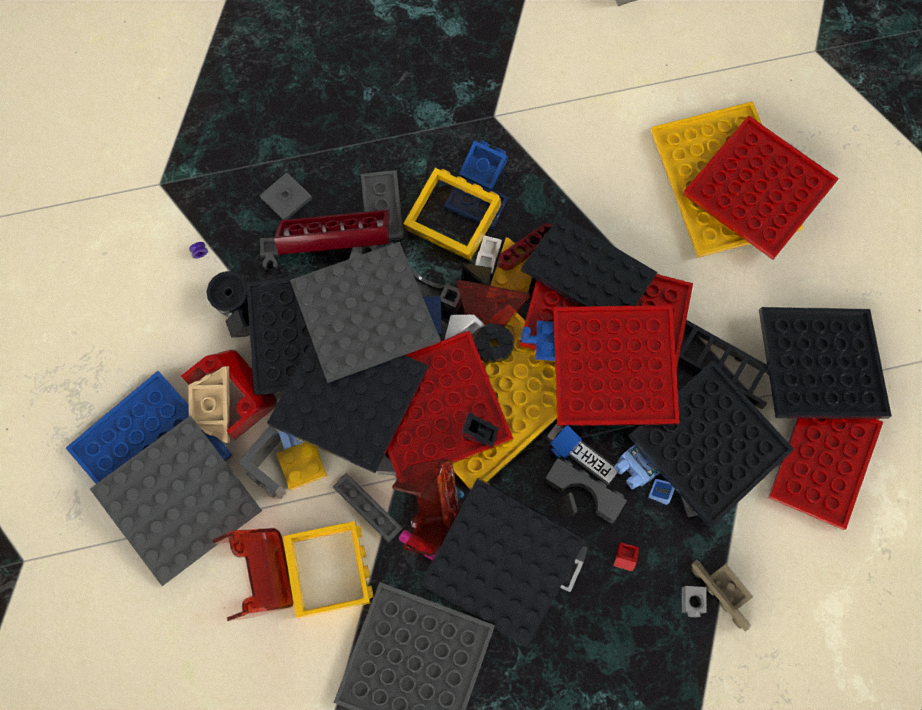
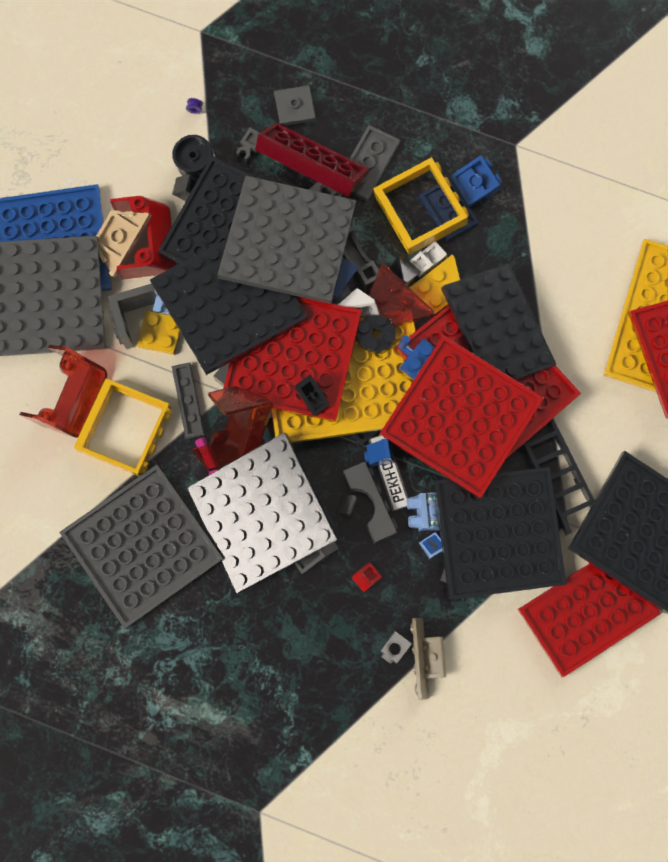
camera: 30 degrees right, 5 degrees up
dark red beam [498,223,553,271] -> none

